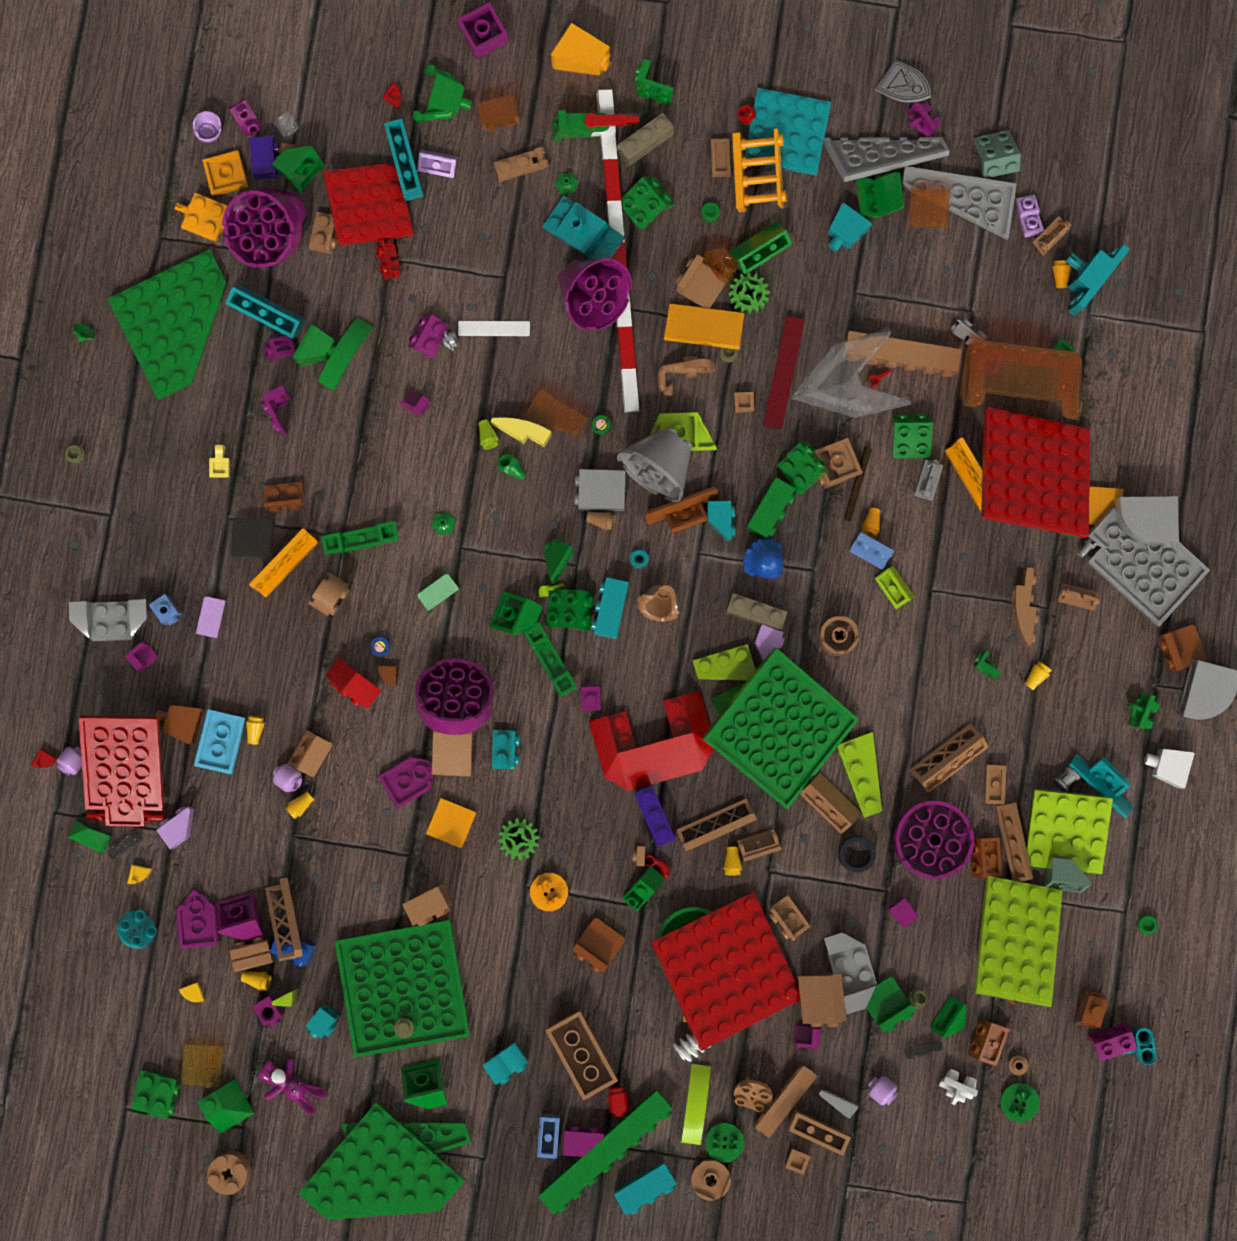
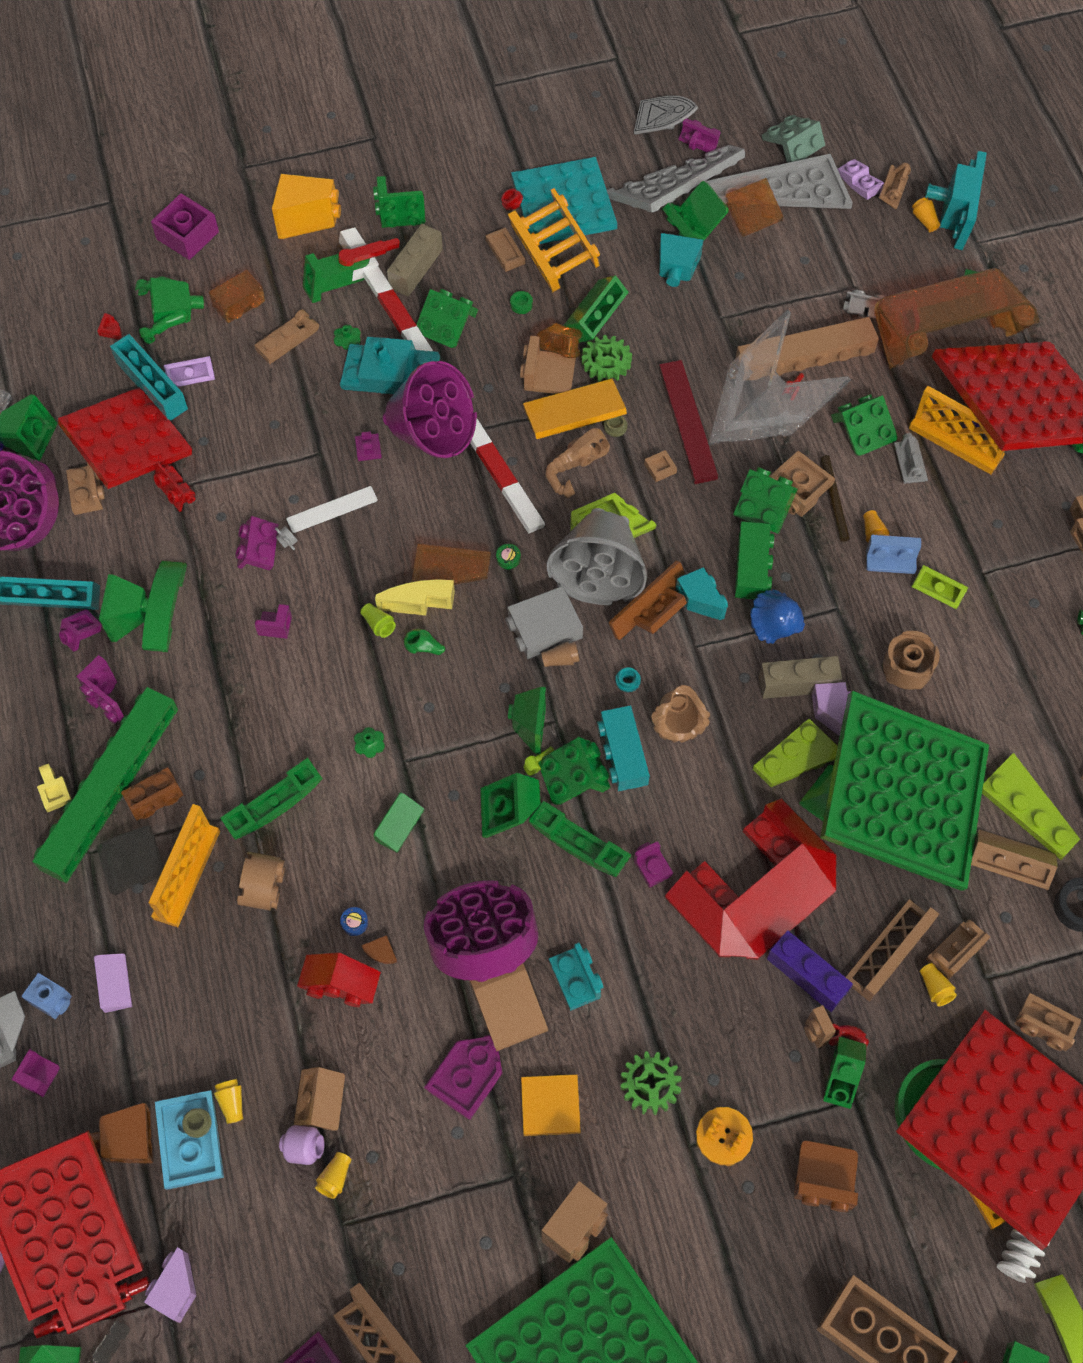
camera: 25 degrees left, 20 degrees down
none -> green brick [32,687,178,883]
none -> olive plate [182,1108,212,1138]
none -> magenta tile [355,431,382,461]

